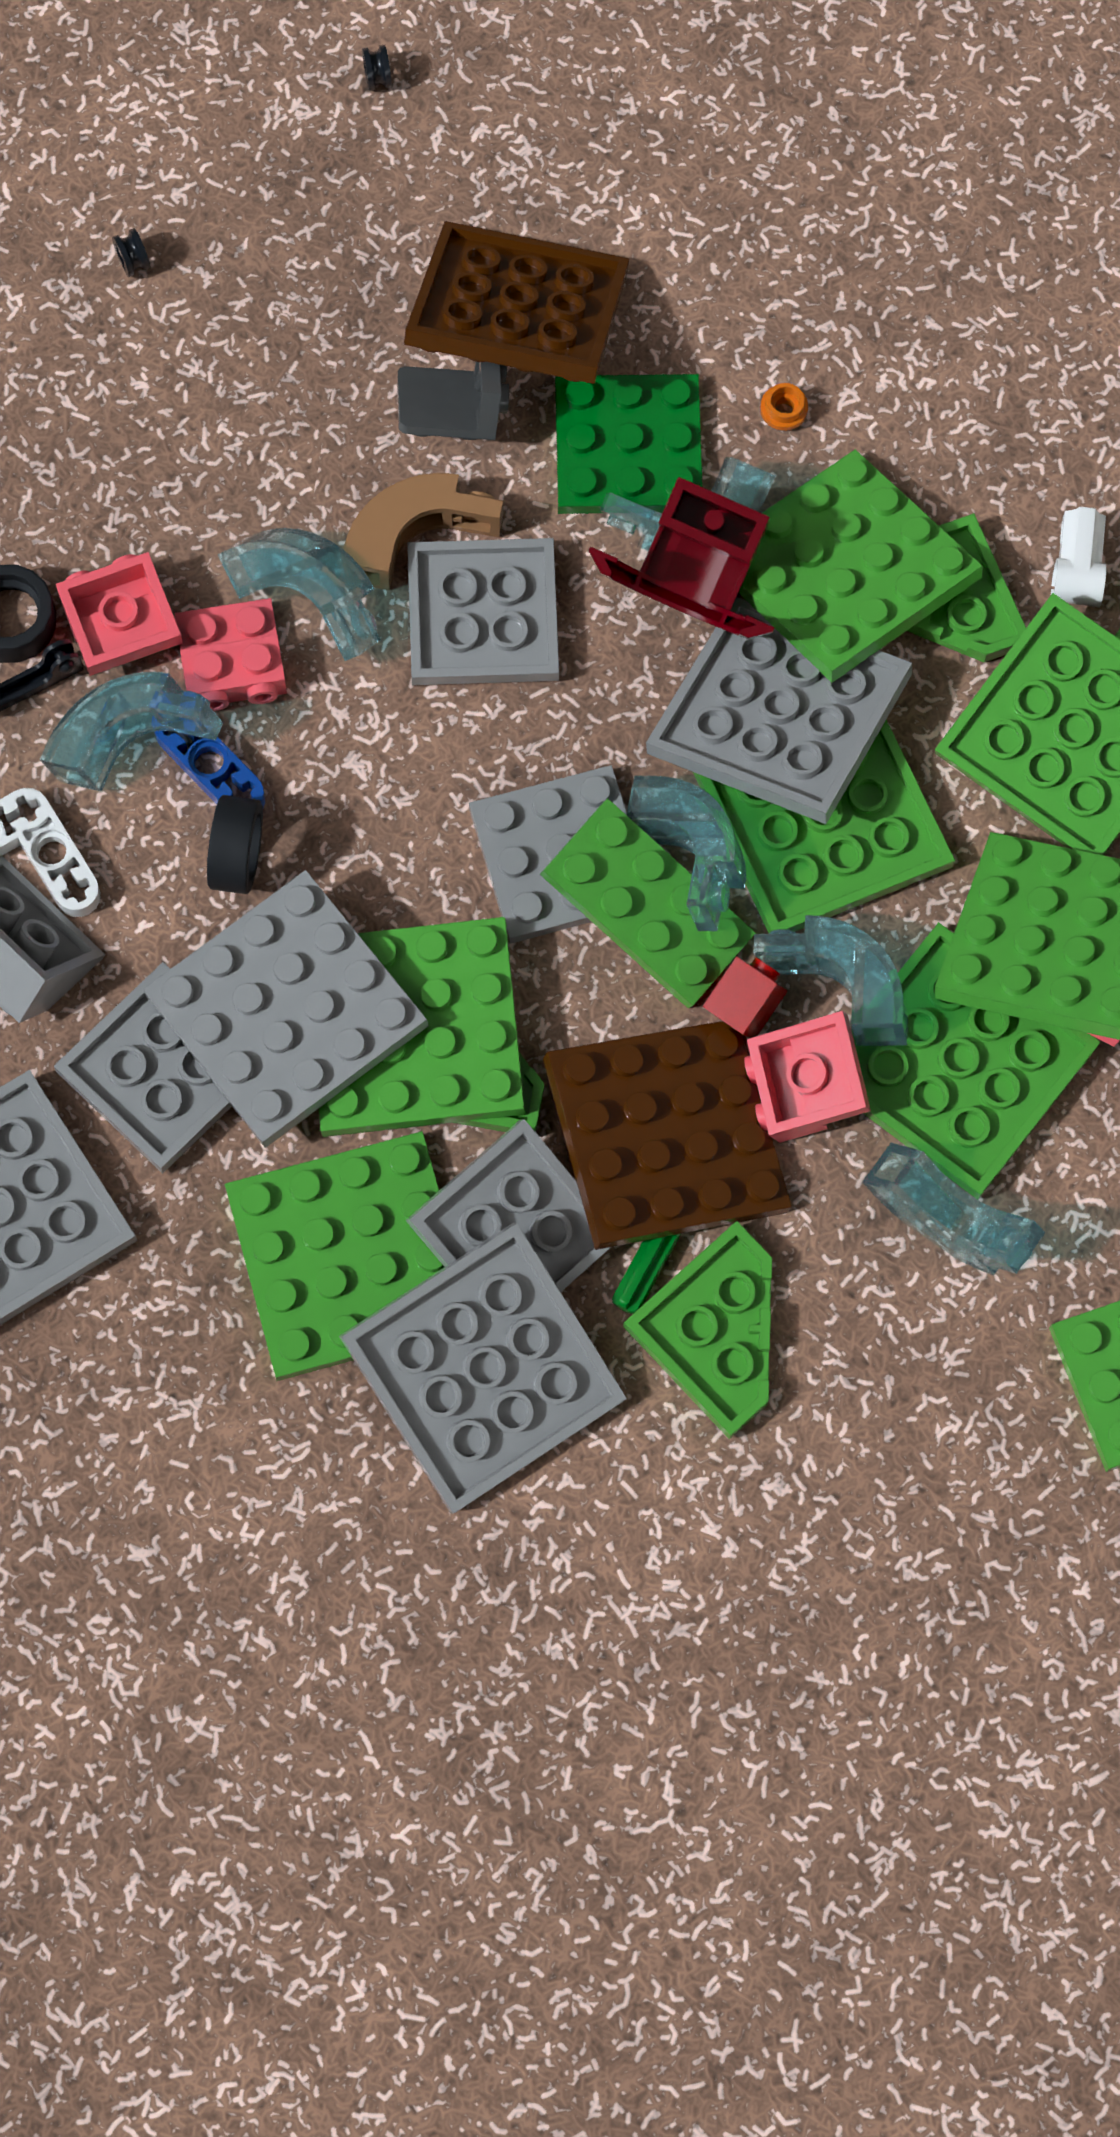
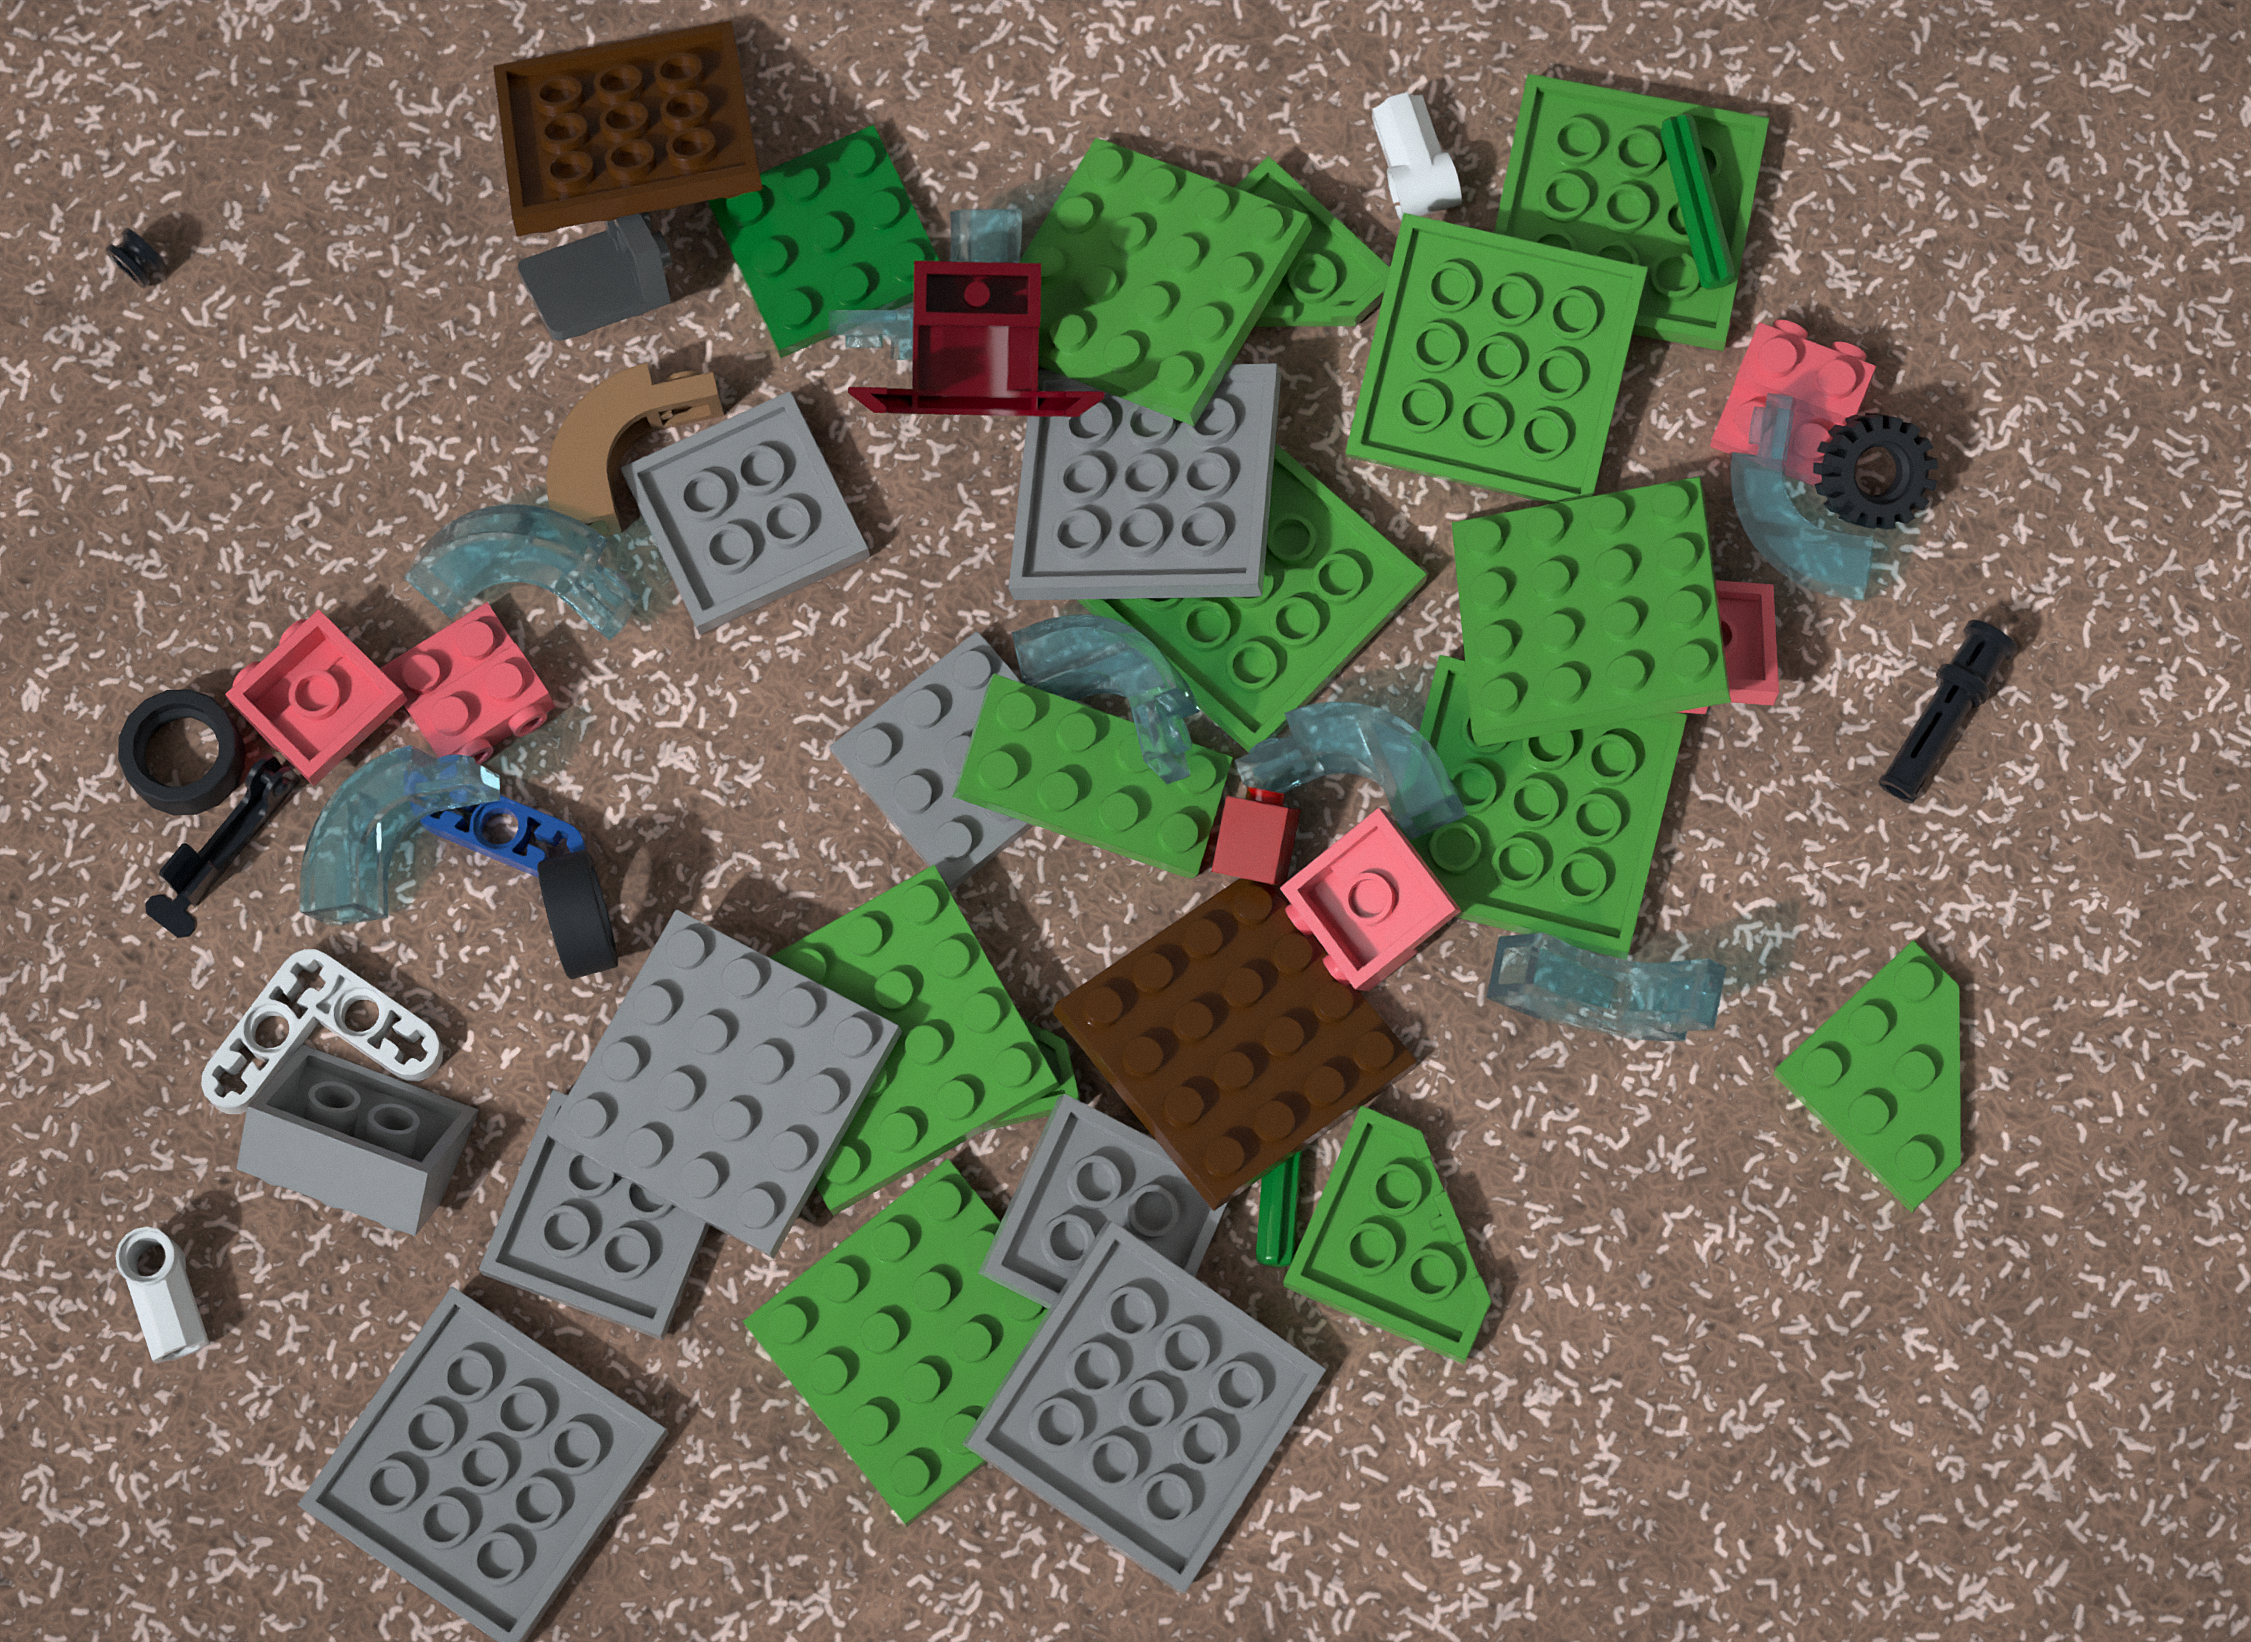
camera: 15 degrees left, 0 degrees up
orange plate [760,383,808,431] -> none

